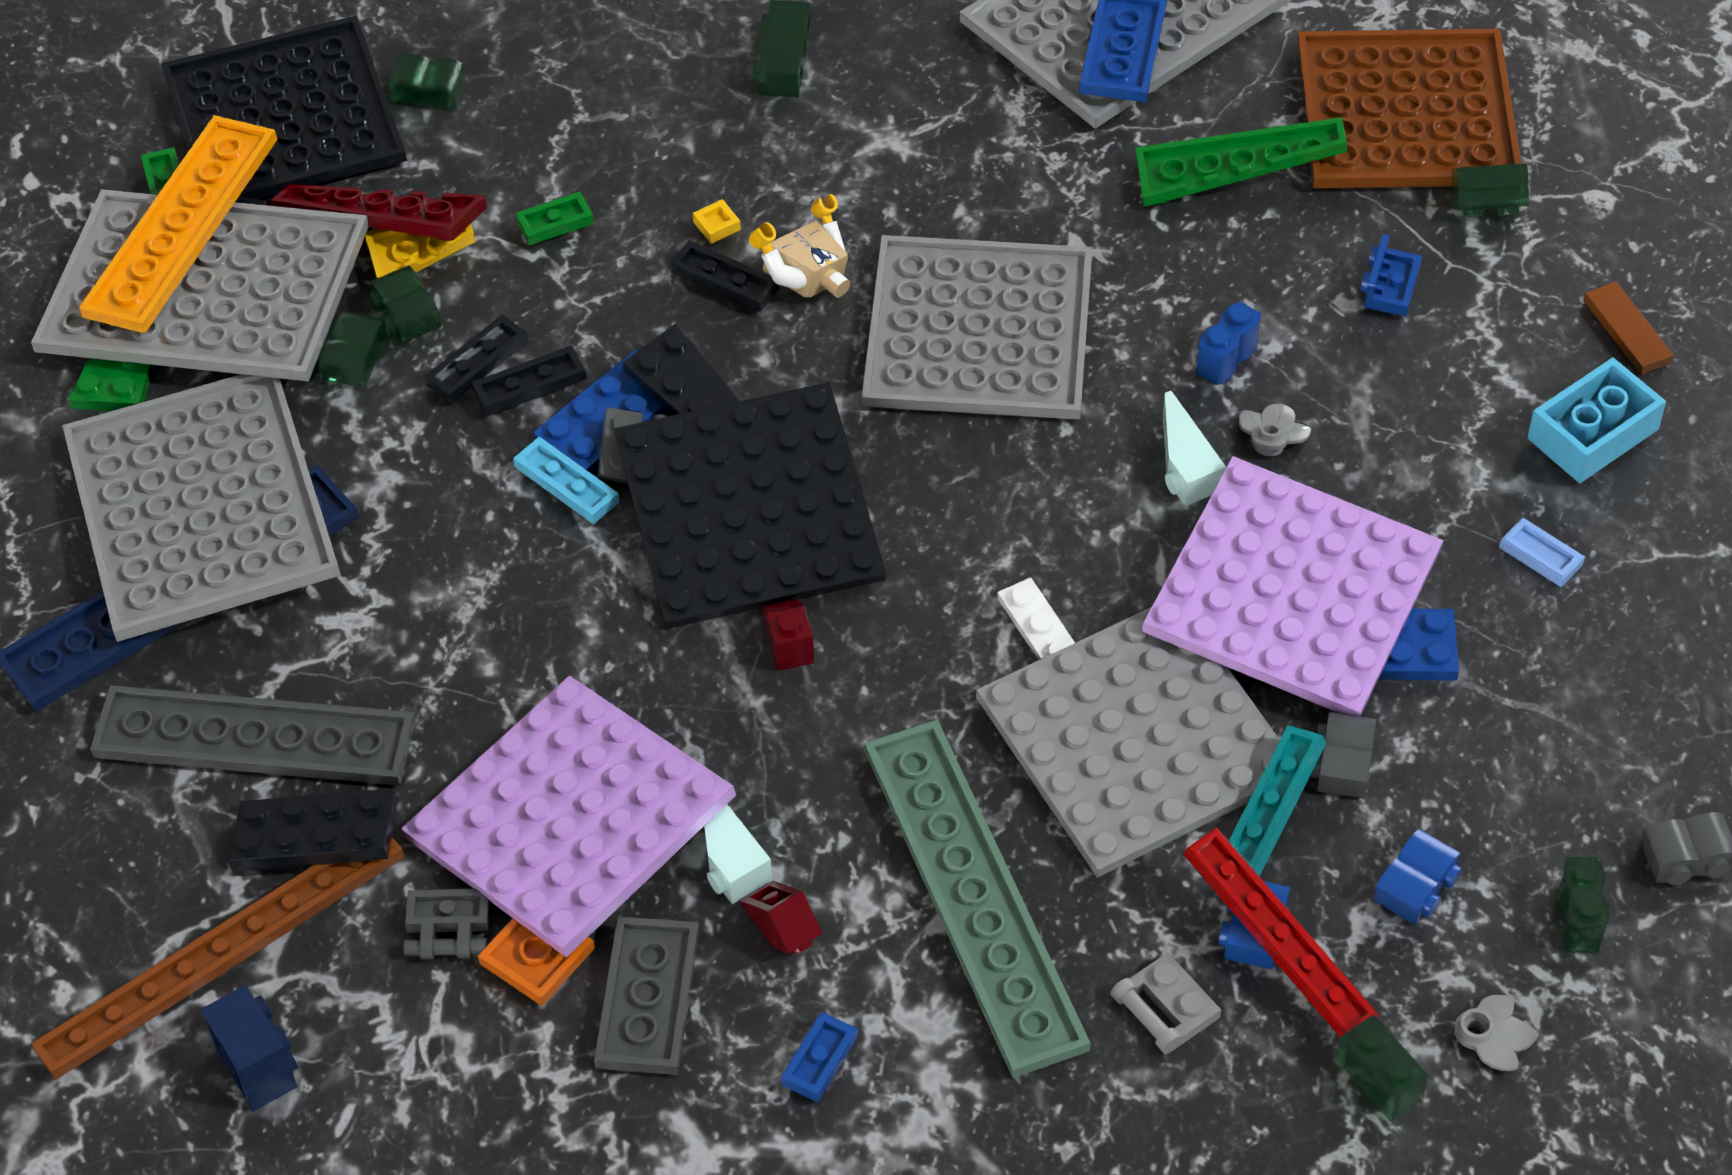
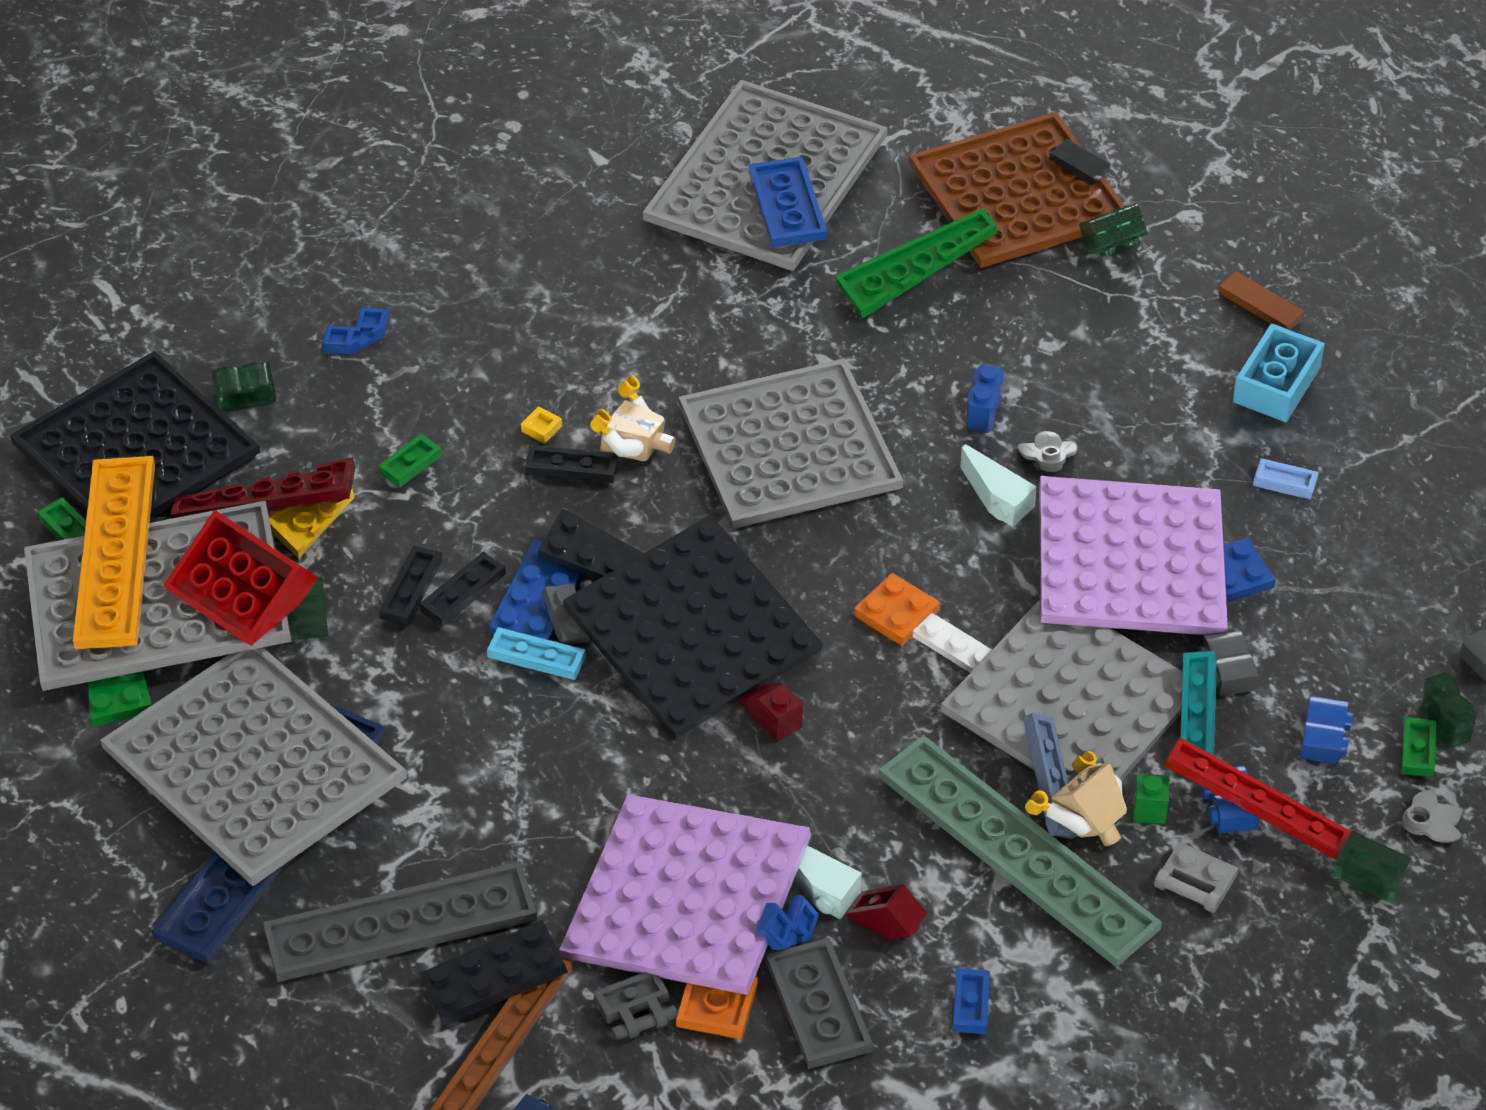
camera: 25 degrees left, 5 degrees down
clear green brick [368,265,442,343] -> none
clear green brick [753,0,811,98] -> none
blue bracket [1360,234,1422,316] -> none
none -> red slope [163,509,318,646]
none -> blue tile [322,308,389,355]
none -> blue tile [756,895,819,950]
none -> orange plate [854,573,940,646]
none -> sand blue plate [1023,713,1077,840]
none -> tan torso [1025,751,1127,846]
none -> black tile [1049,139,1110,185]
none -> green brick [1133,773,1169,825]
none -> green plate [1401,717,1436,778]

